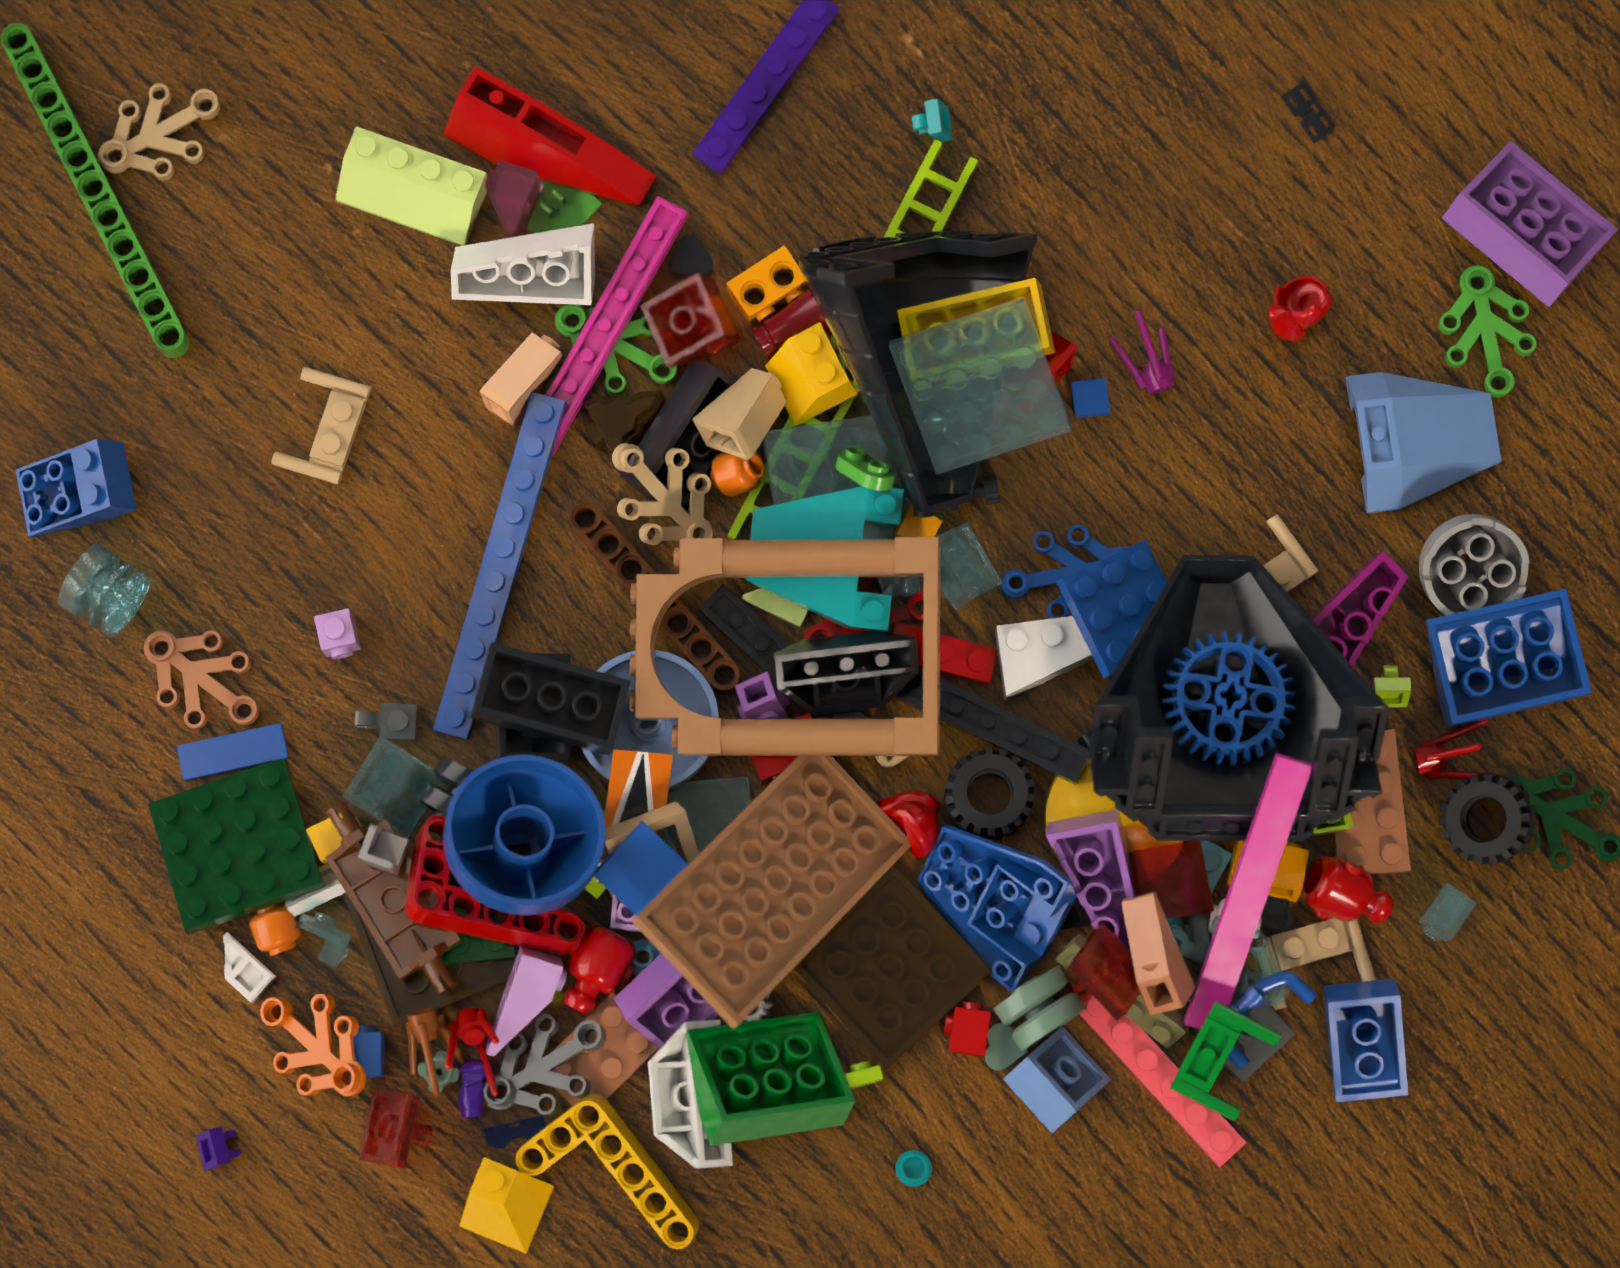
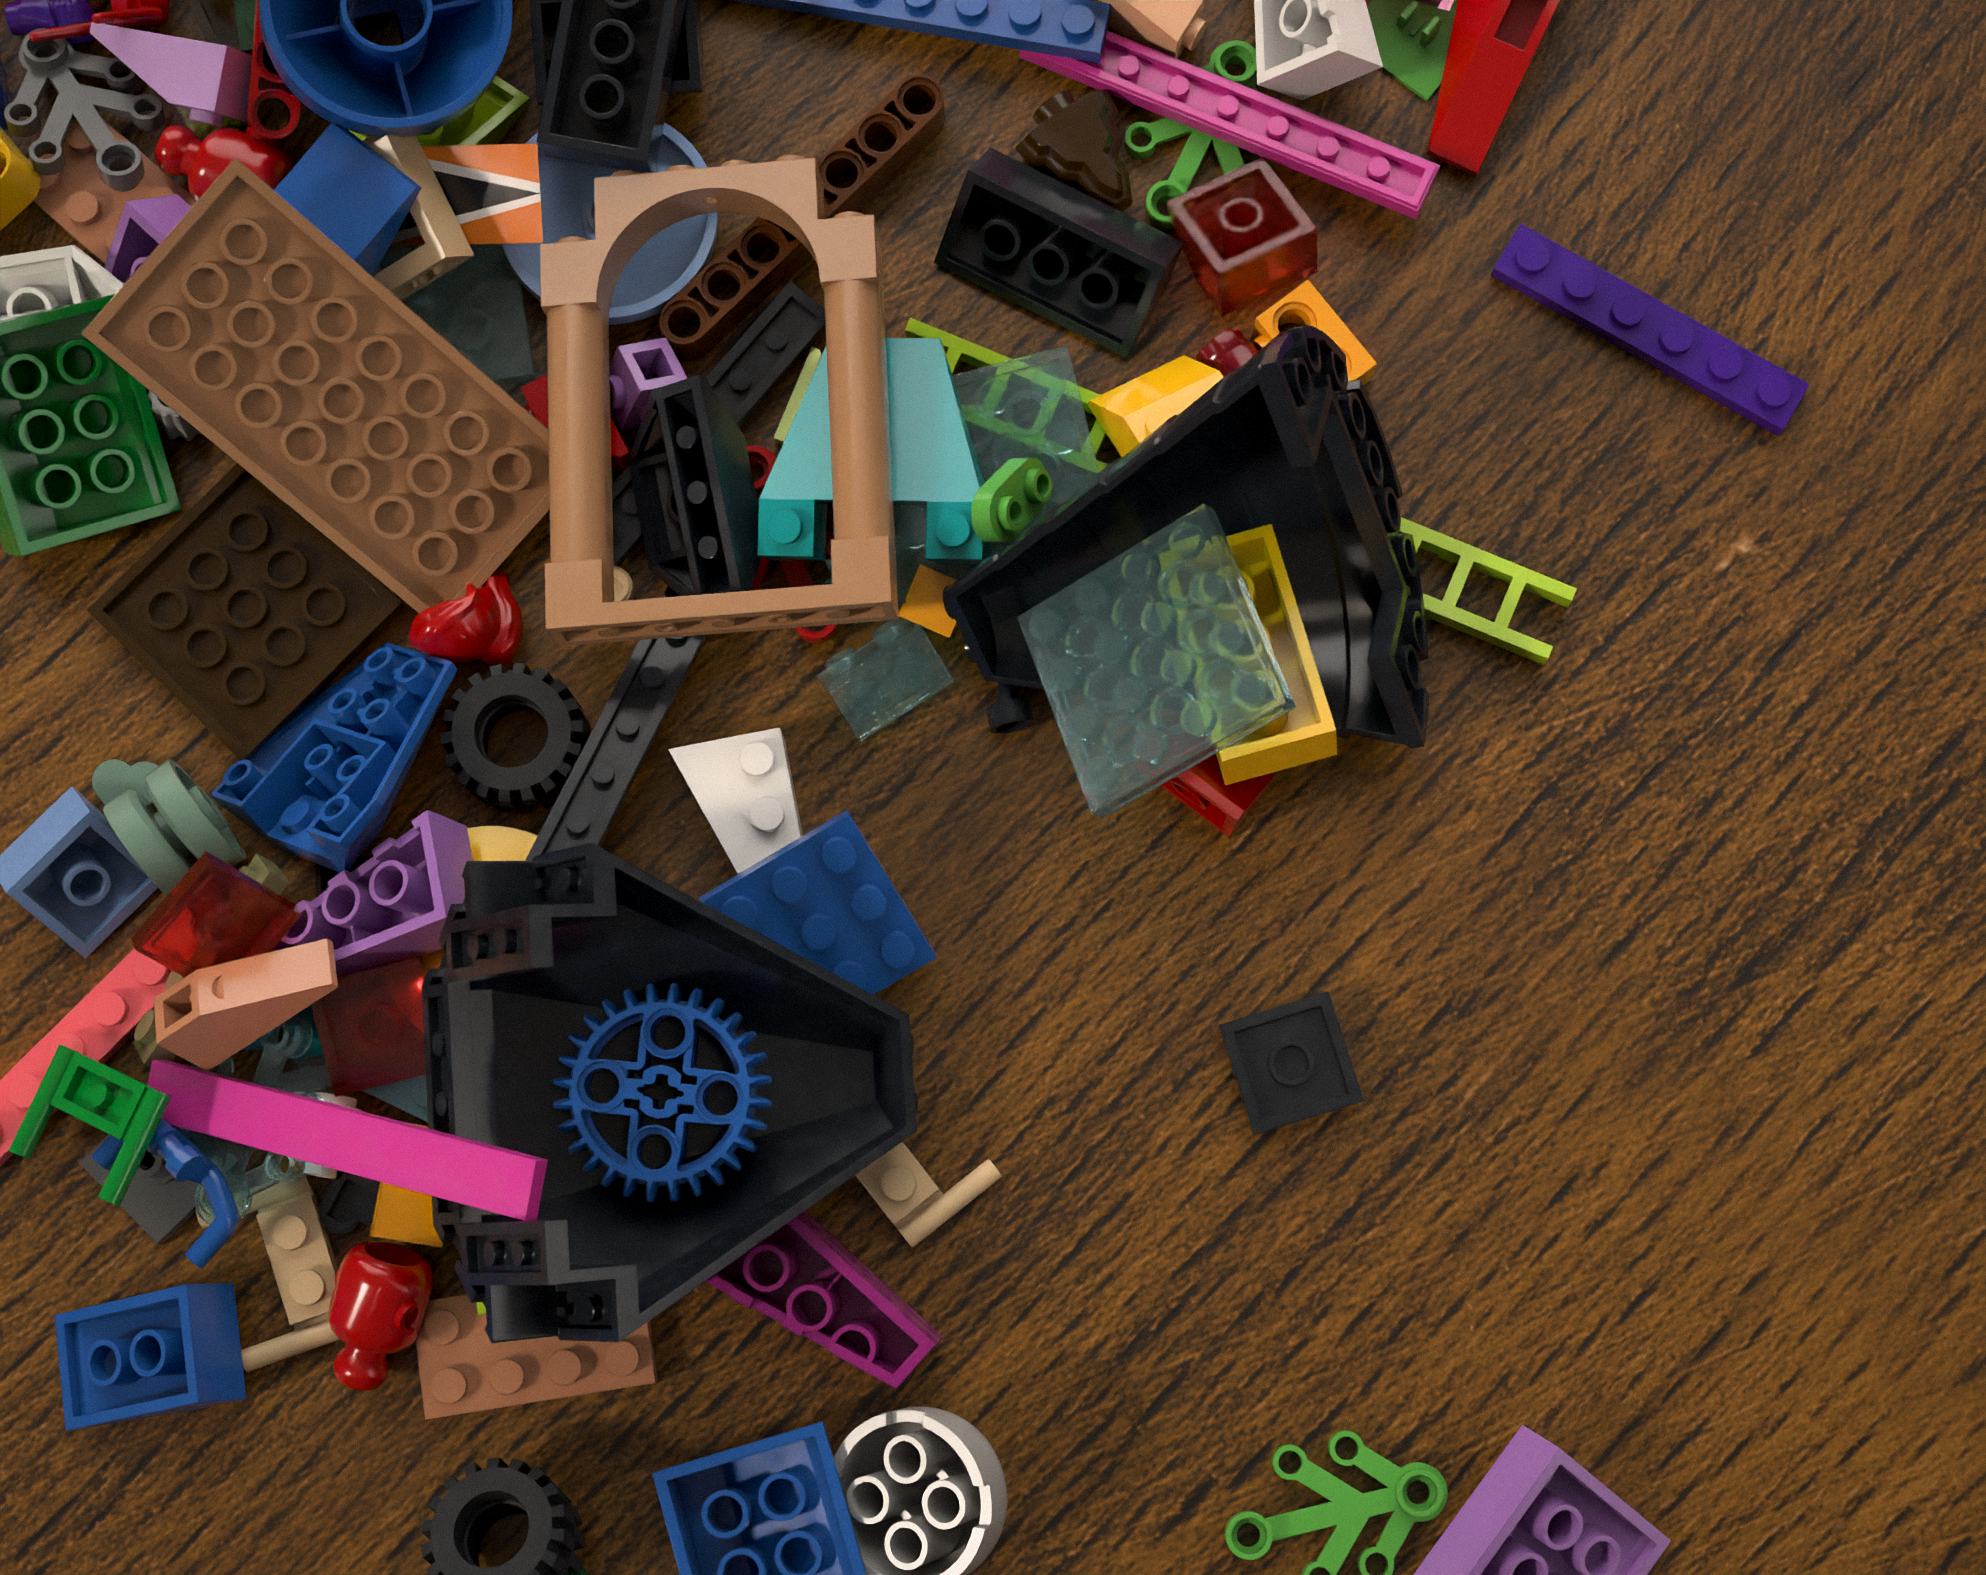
camera: 85 degrees right, 0 degrees up
tan plant [612,443,712,545] -> none
black tile [671,235,713,279] -> none
tan slope [692,368,787,460] -> none
orange head [710,452,764,497] -> none
lime plate [845,1061,883,1089] -> none
red plate [892,622,998,686] -> none
teal tile [912,99,953,142] -> none
red brick [943,1002,991,1058] -> none
blue plant [1001,525,1126,619] -> none
blue tile [1071,378,1110,419] -> none
magenta plant [1108,310,1176,395] -> none
red hair [1268,276,1333,342] -> none
black piece [1280,75,1336,144] -> none
medium blue wedge [1346,372,1501,514] -> none
lime tile [1372,665,1411,707] -> none
red plant [1413,719,1489,780] -> none
clear light blue brick [1418,883,1477,942] -> none
none -> black plate [1218,991,1364,1136]

